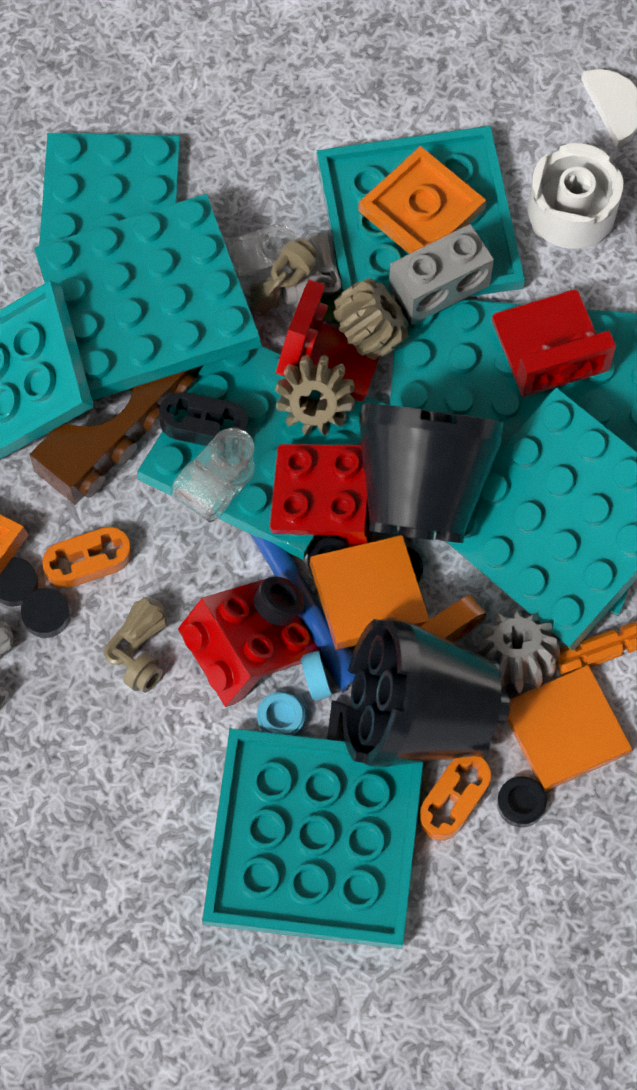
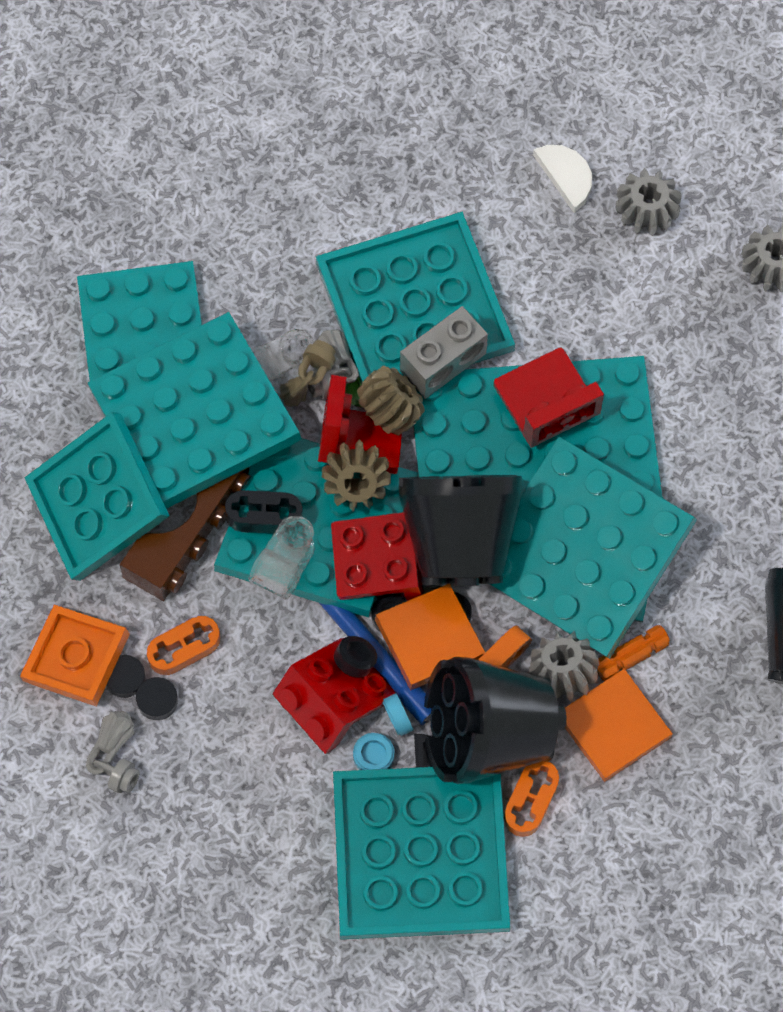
camera: 10 degrees left, 0 degrees up
dark tan piece [104,597,168,693] -> none
orange tile [358,146,486,254] -> none
black tile [497,776,547,827] -> none
white brick [528,143,623,249] -> none

